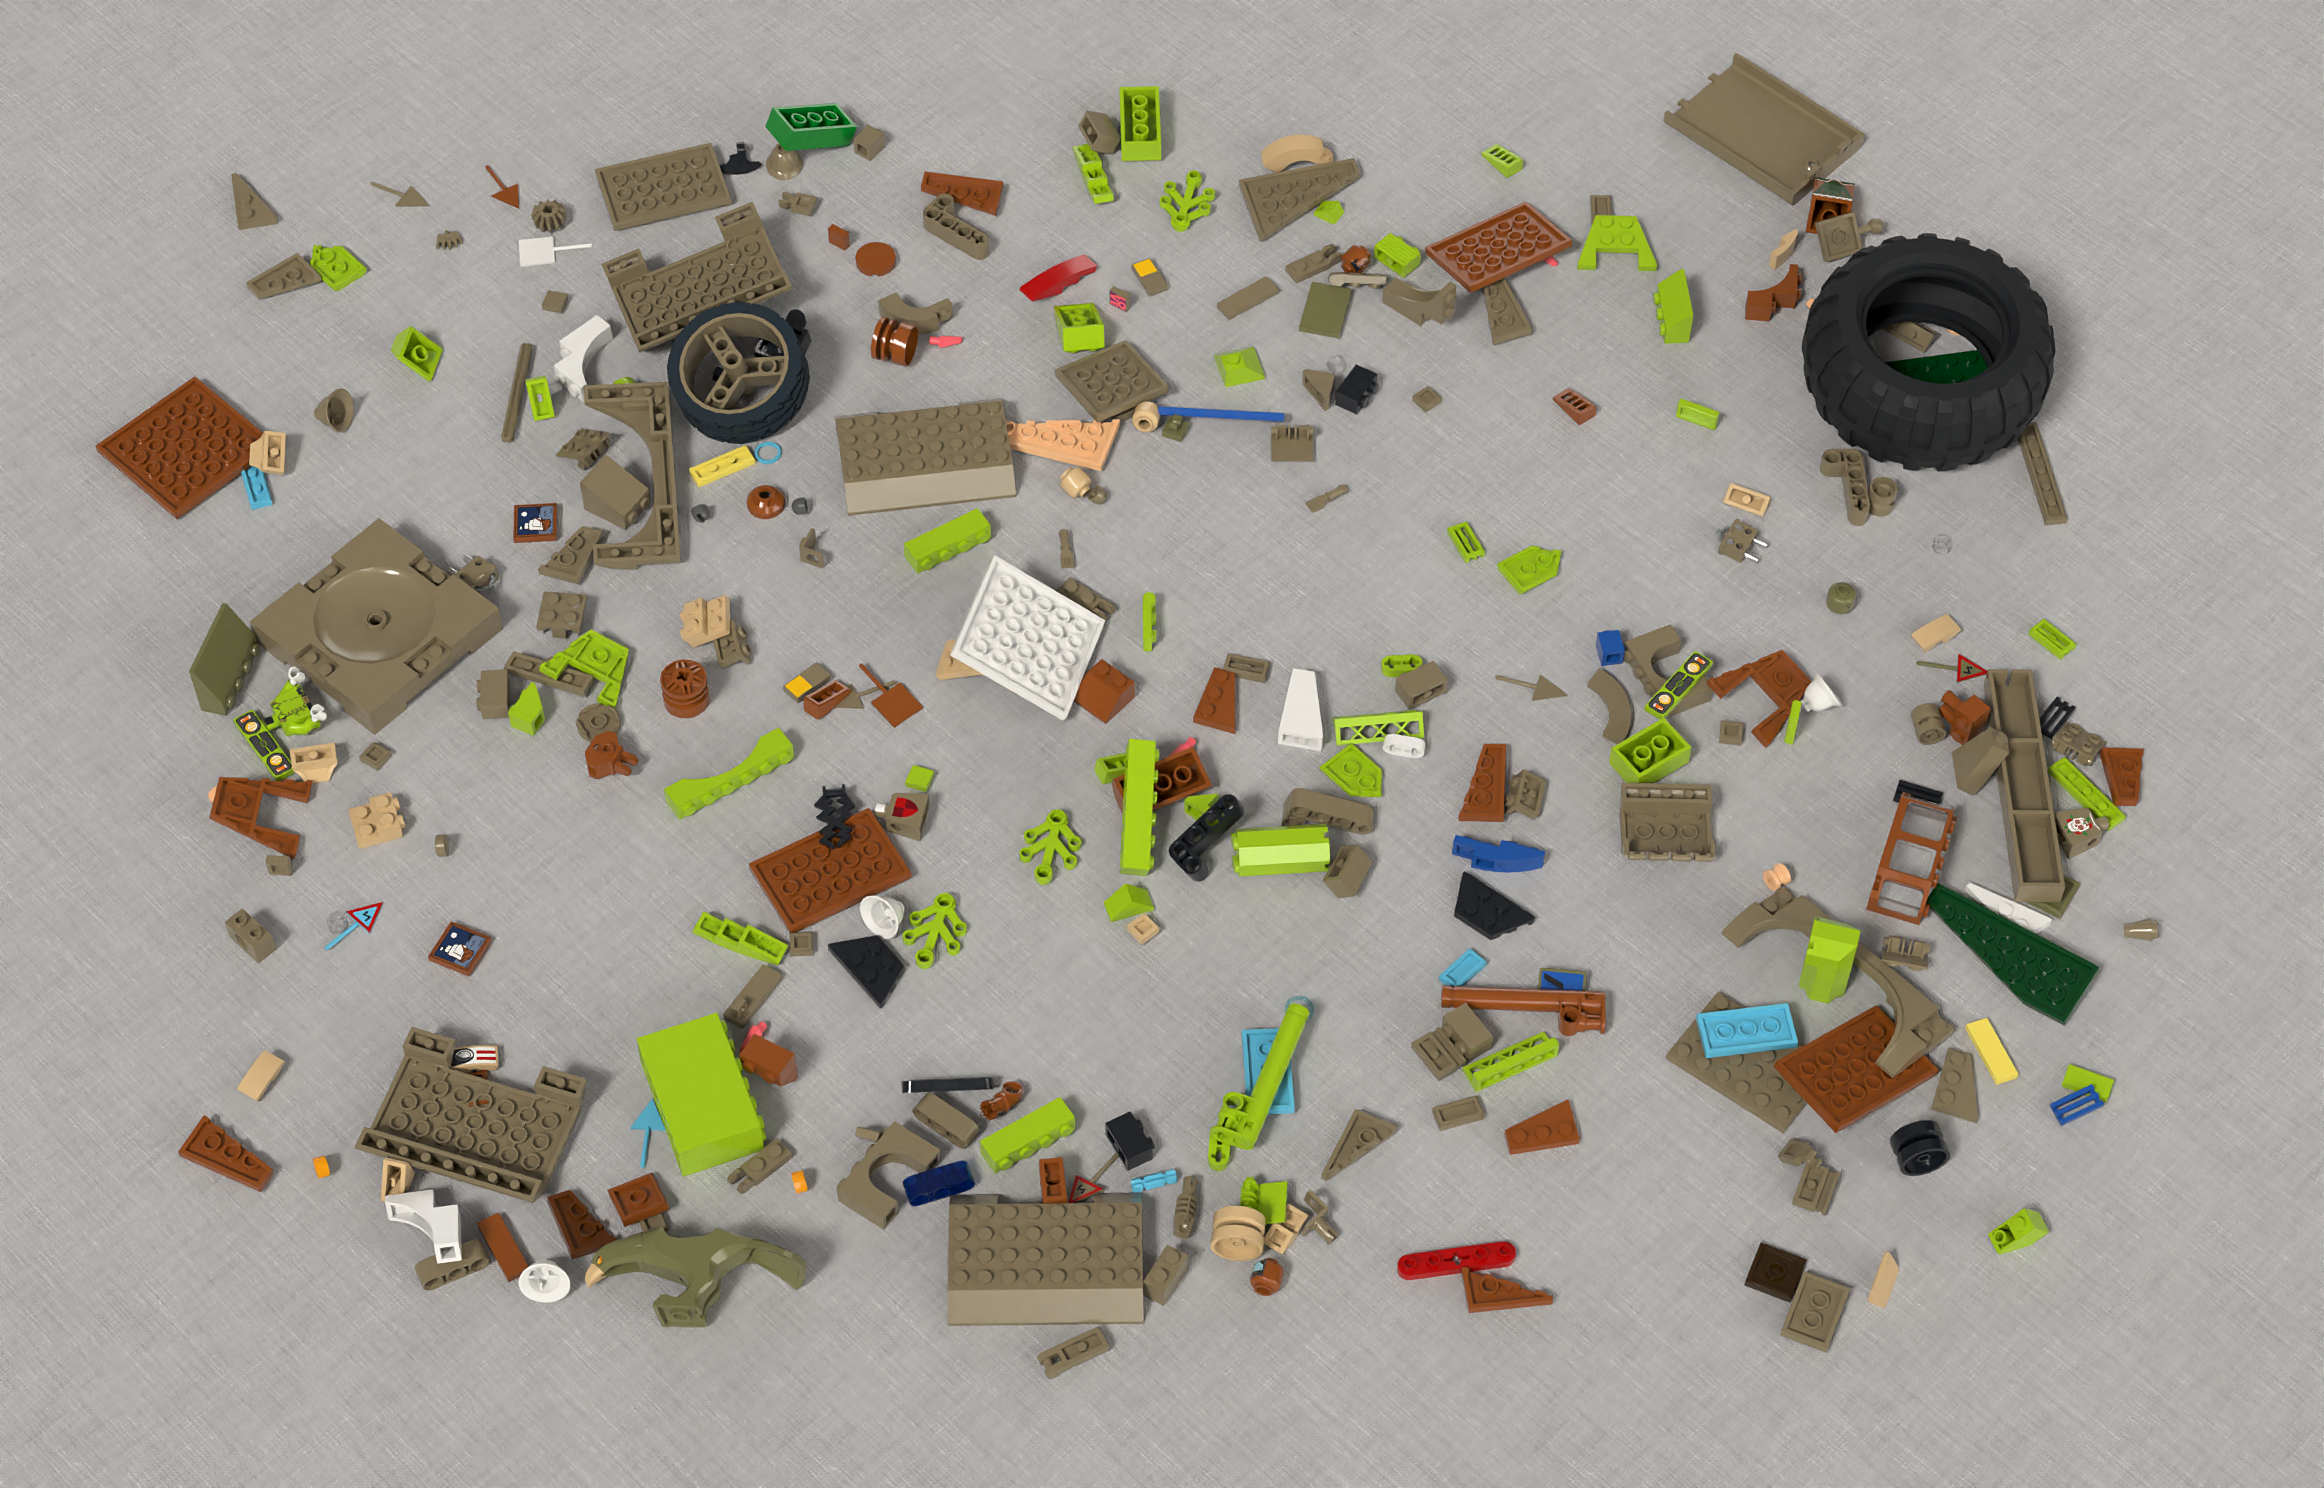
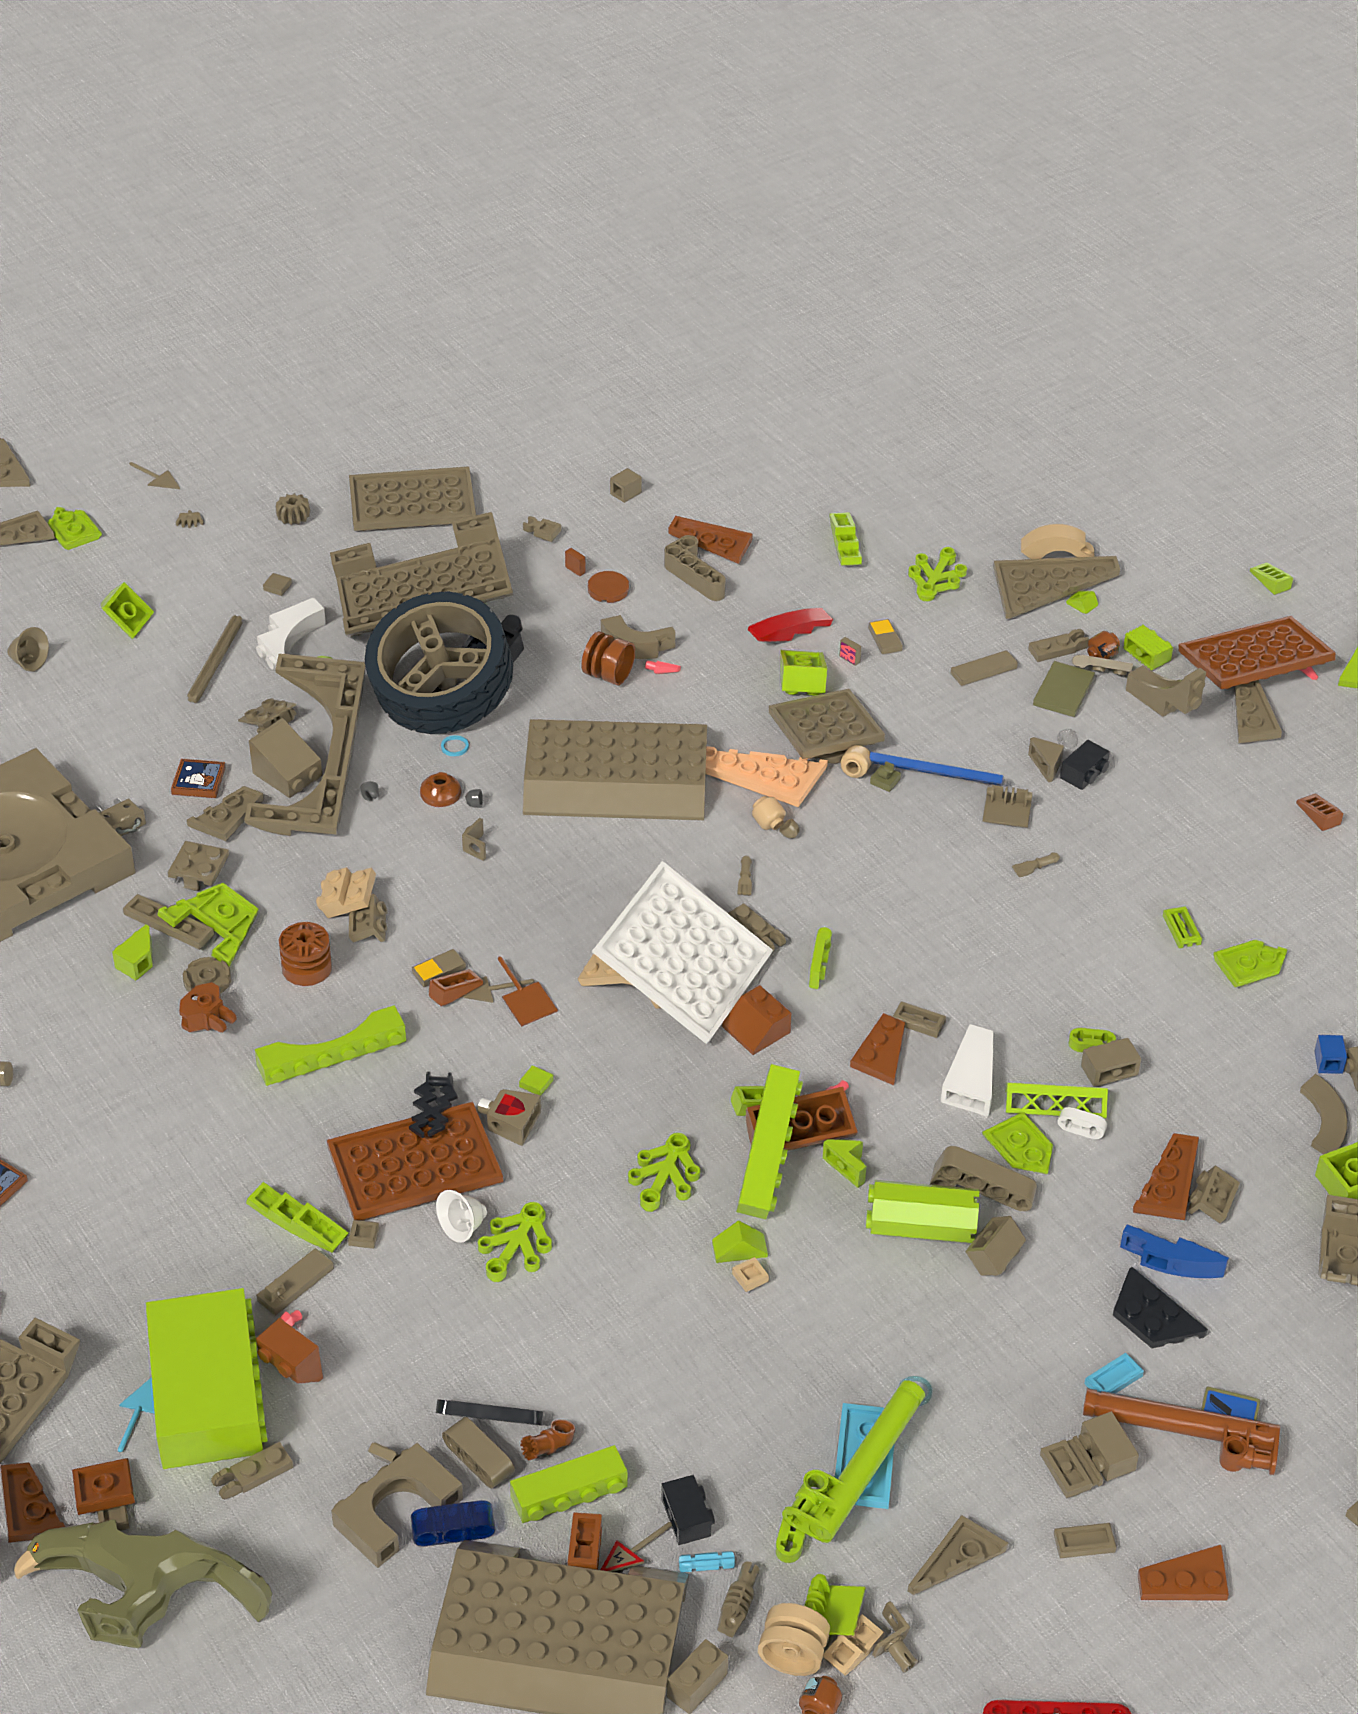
camera: 10 degrees right, 10 degrees down
dark tan brick [476,669,510,719] -> none
dark orange piece [485,165,519,209] -> none
white piece [519,236,593,267] -> none
lime piece [525,375,562,421] -> none
light yellow tile [689,445,756,488] -> none
black piece [719,142,762,175] -> none
green brick [765,103,857,151] -> none
dark tan hat [766,144,803,180] -> none
light orange axle [791,1170,808,1194] -> none
black wing [828,935,905,1009] -> none
lime brick [904,508,991,574] -> none
dark tan brick [1078,110,1121,154] -> none
lime brick [1119,86,1161,161] -> none
black beam [1169,794,1244,882] -> none
lime slope [1214,346,1265,387] -> none
dark tan tile [1412,386,1442,413] -> none
lime fence [1462,1031,1559,1092] -> none
dark tan piece [1496,675,1568,701] -> none

